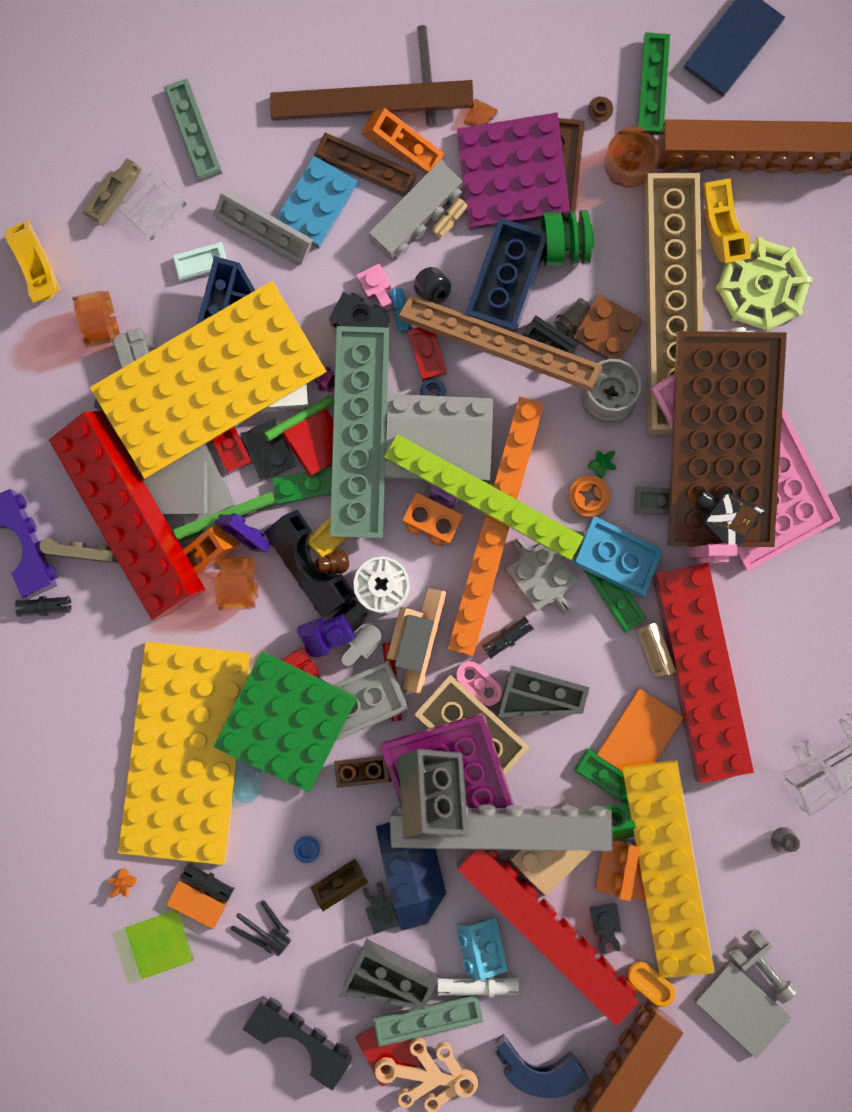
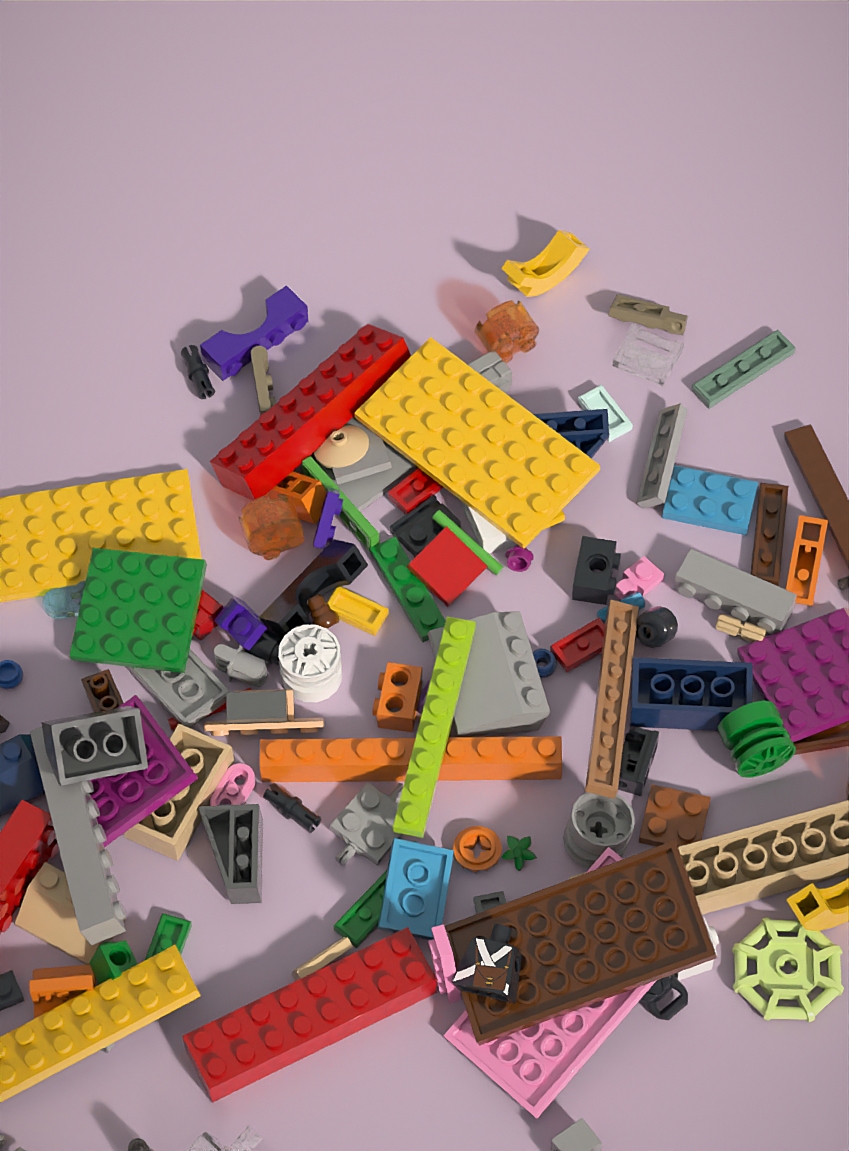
camera: 75 degrees right, 25 degrees down
sand green plate [330,326,389,538] -> none
clear smoke cone [554,298,590,336] -> none
orange tile [597,688,684,771] -> none
none -> tan dish [314,425,369,469]

